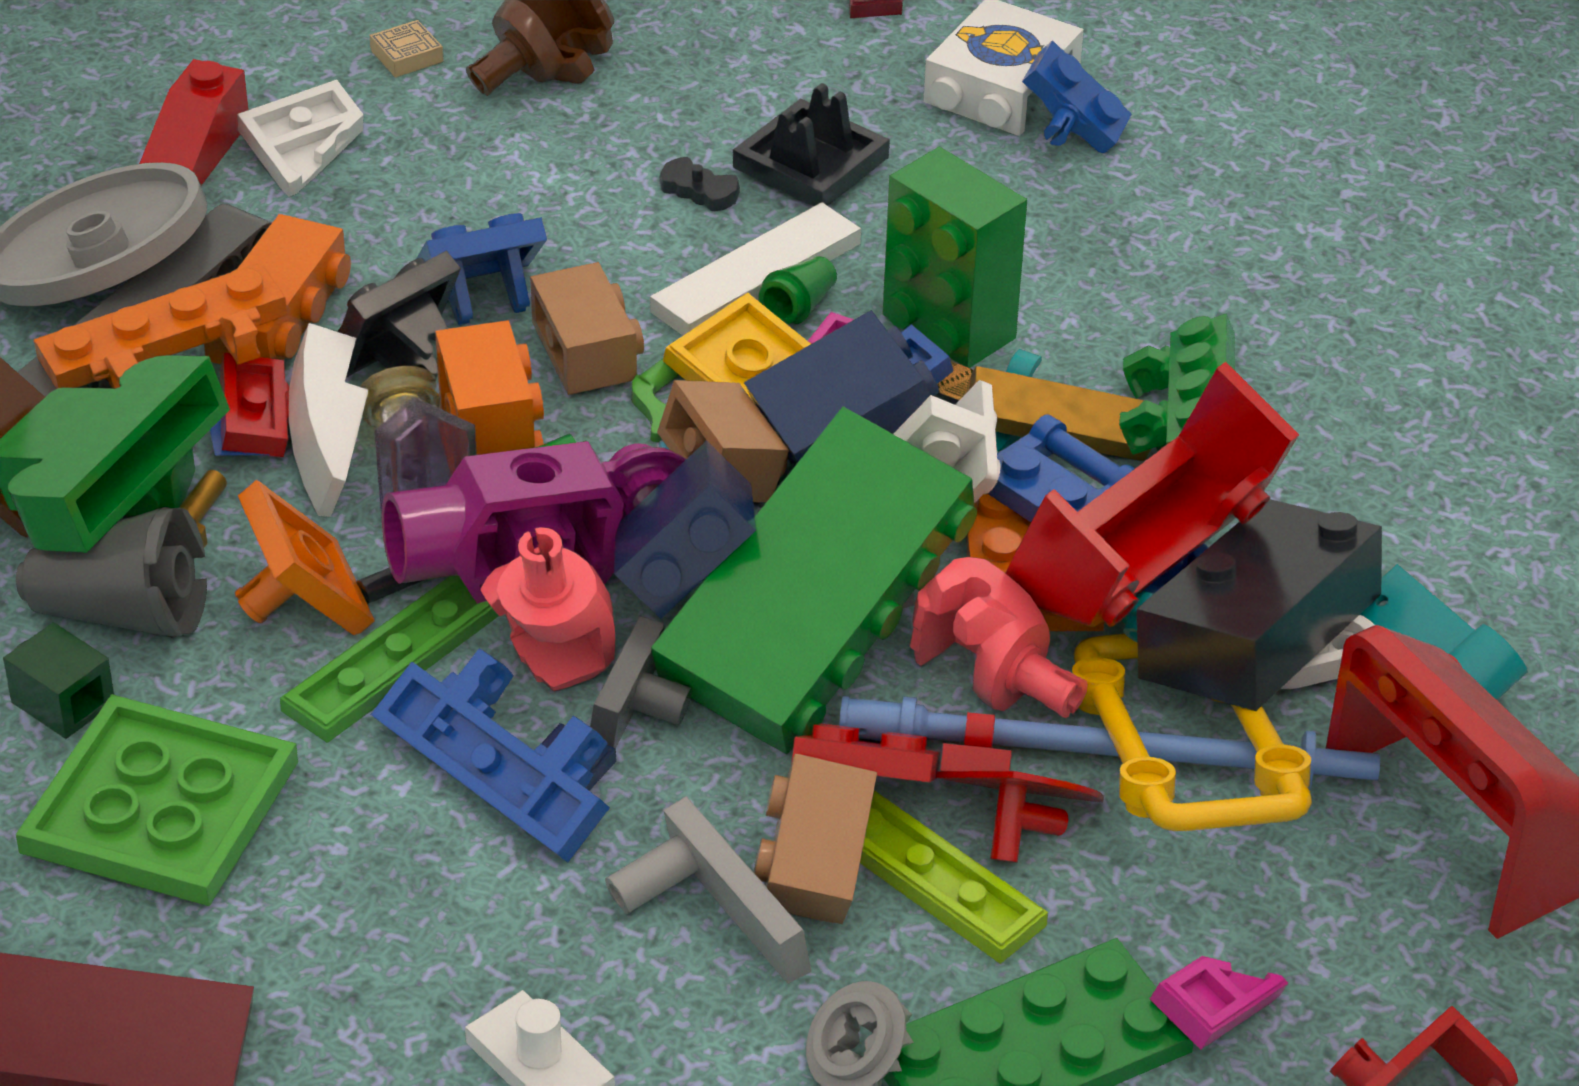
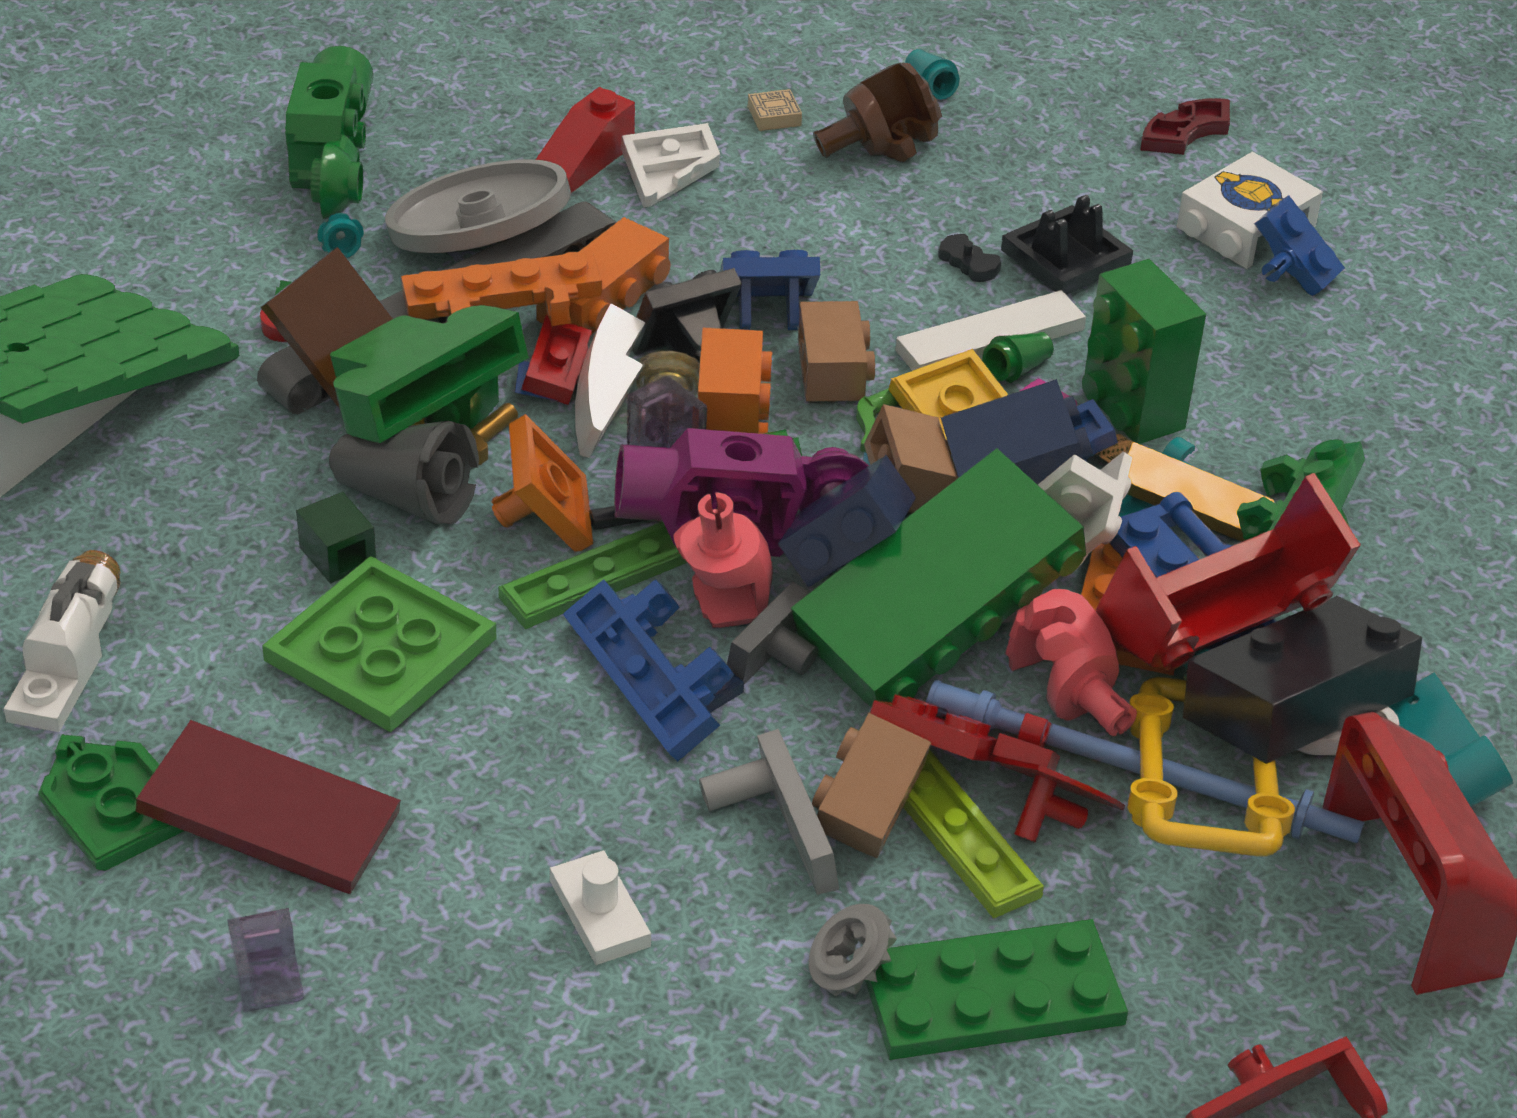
camera: 15 degrees right, 0 degrees up
dark pink tile [1149,956,1288,1050] -> none

